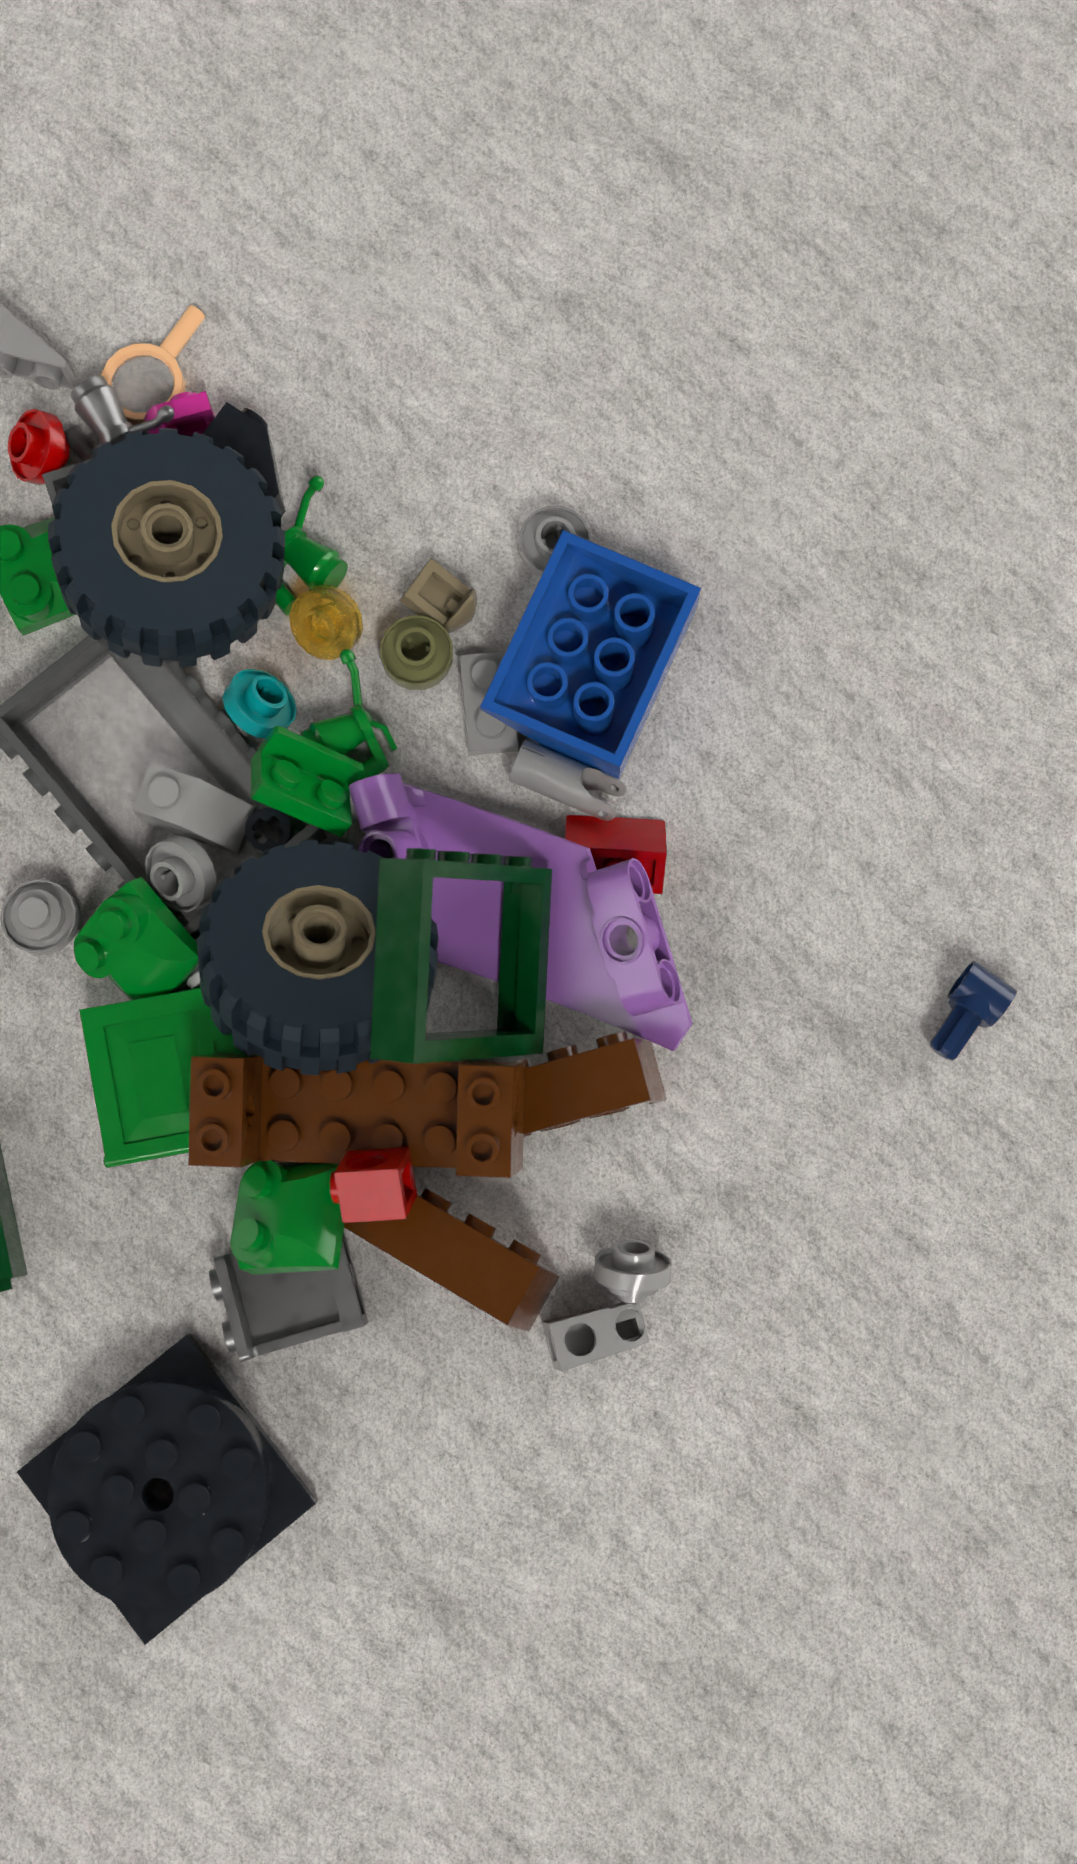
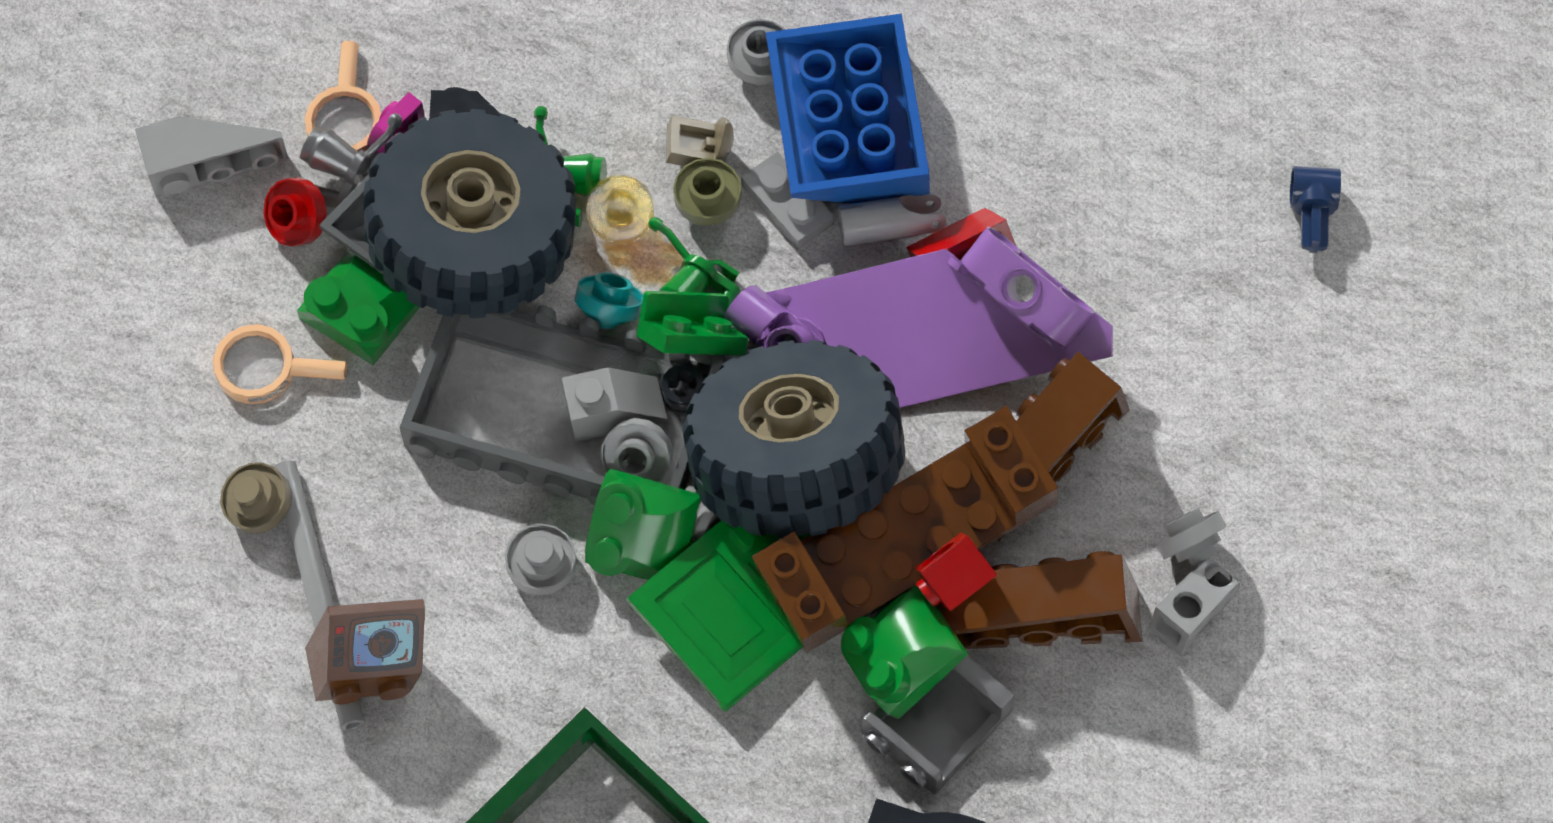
camera: 25 degrees left, 15 degrees down
dark green window [370,848,552,1064] -> none

